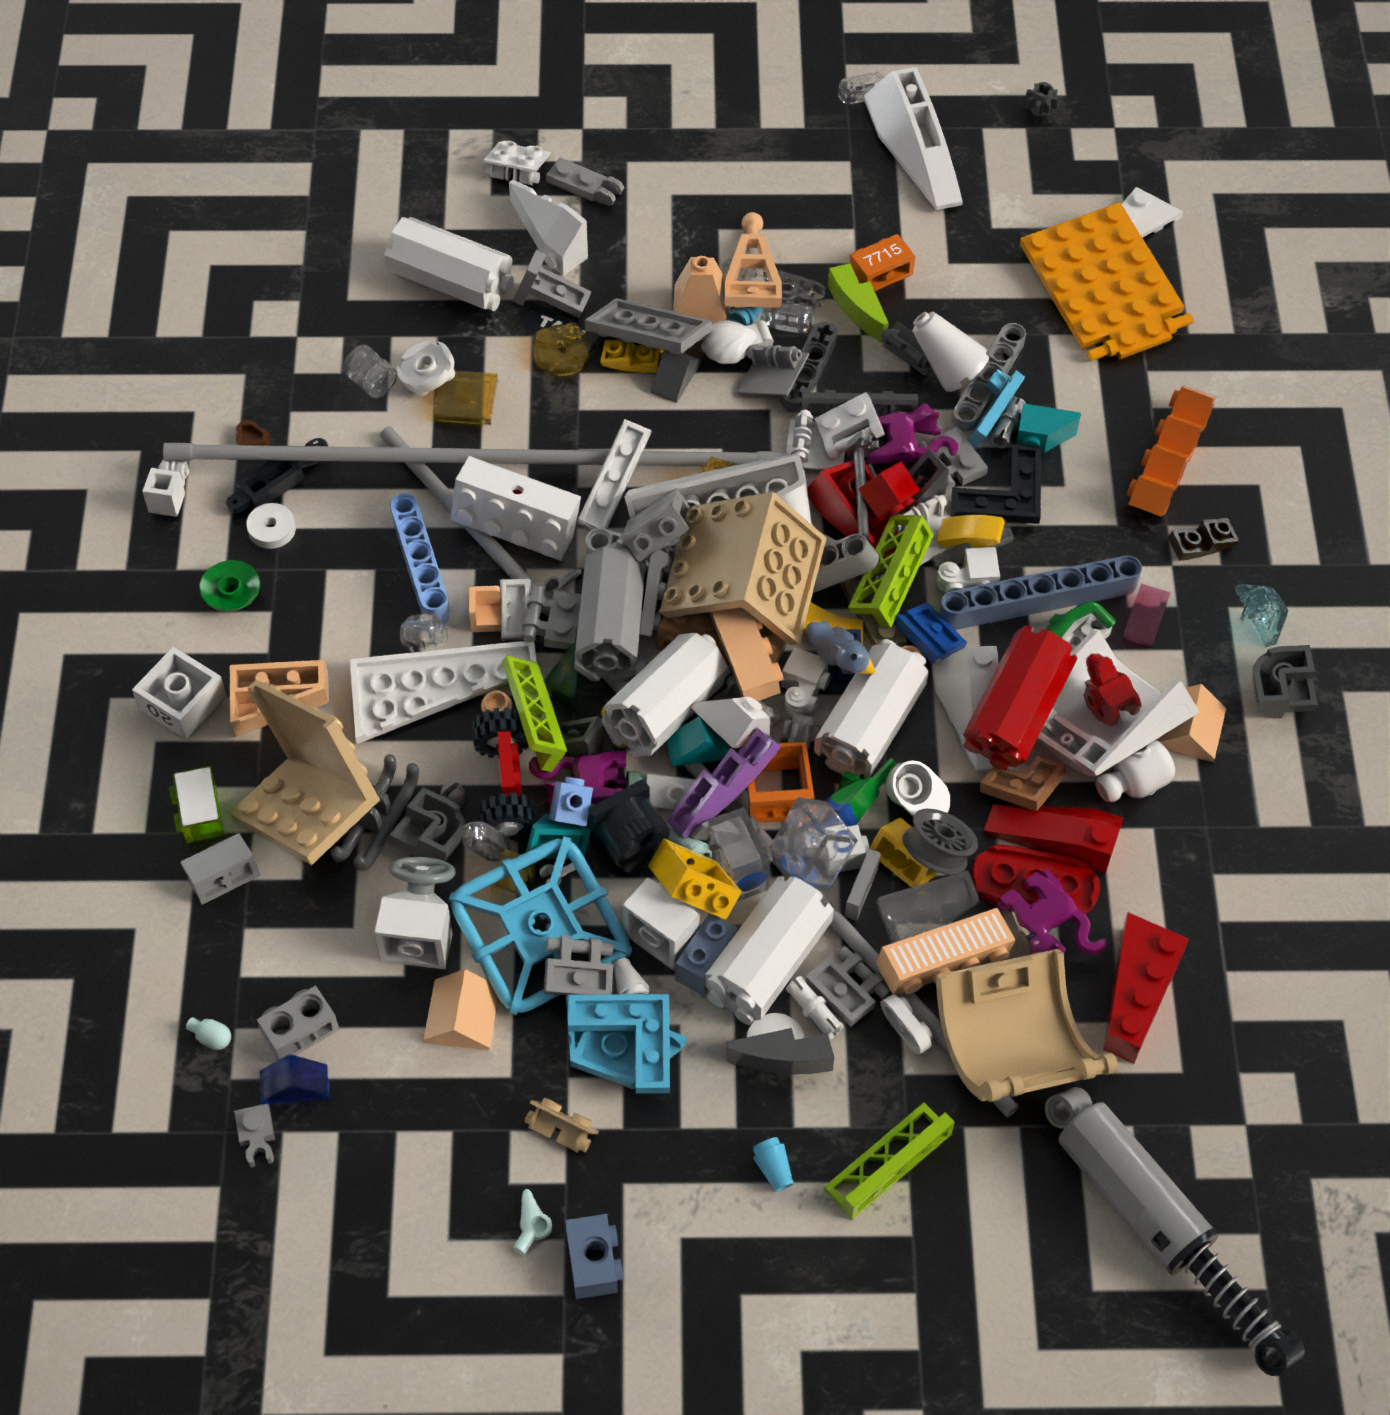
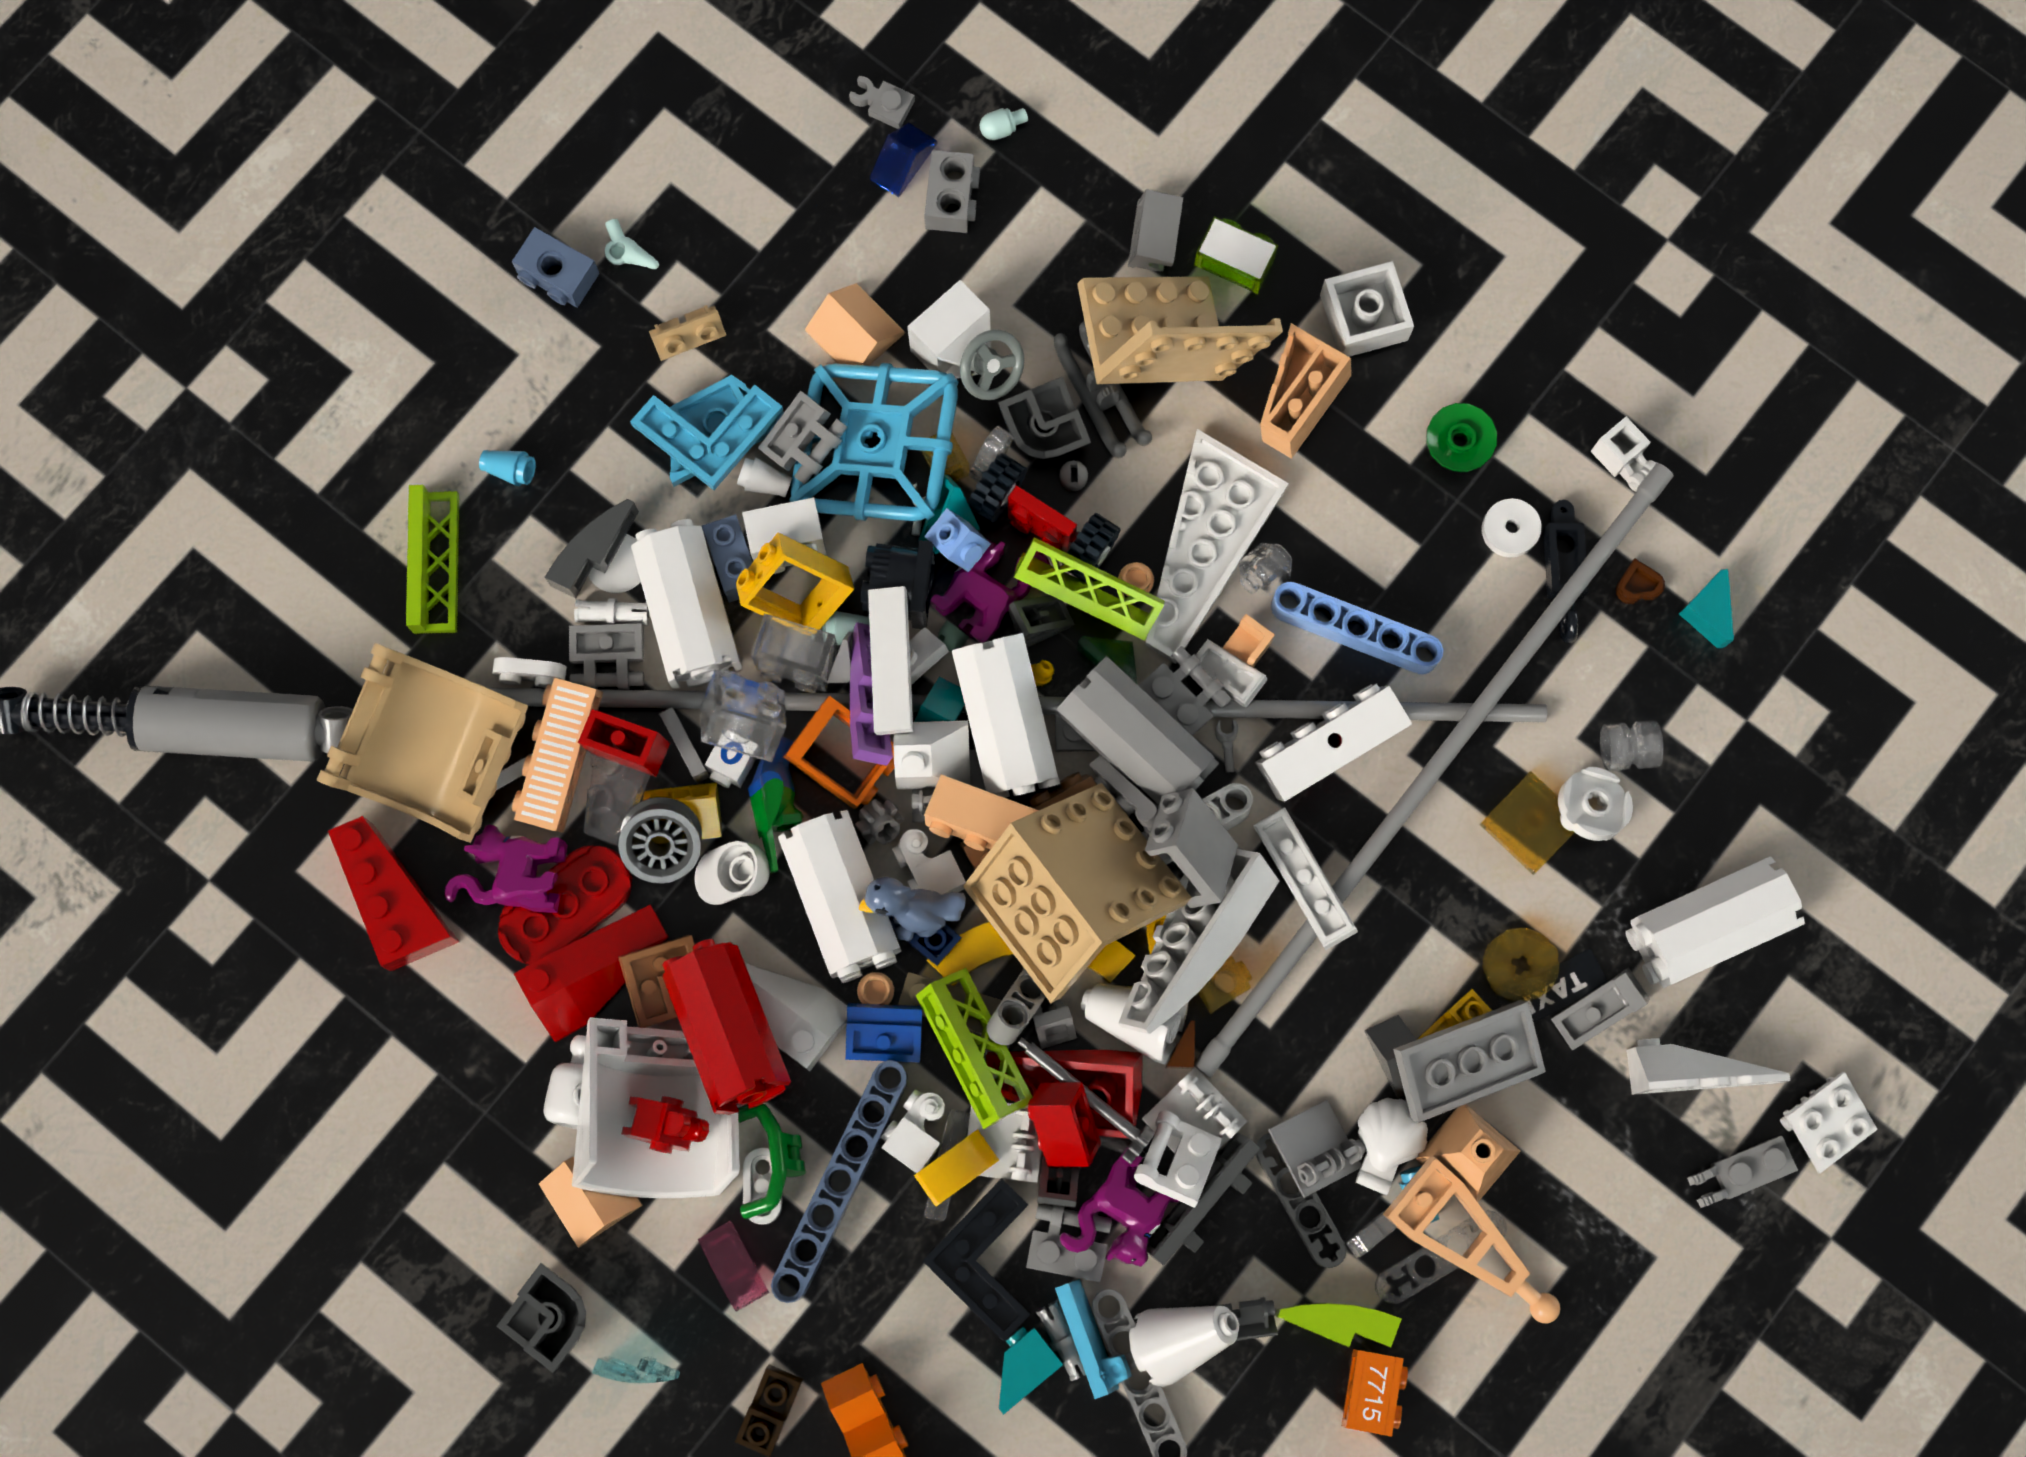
camera: 130 degrees right, 20 degrees up
none -> red brick [578,709,670,777]
none -> white tile [868,586,913,735]
none -> teal slope [1679,569,1734,648]

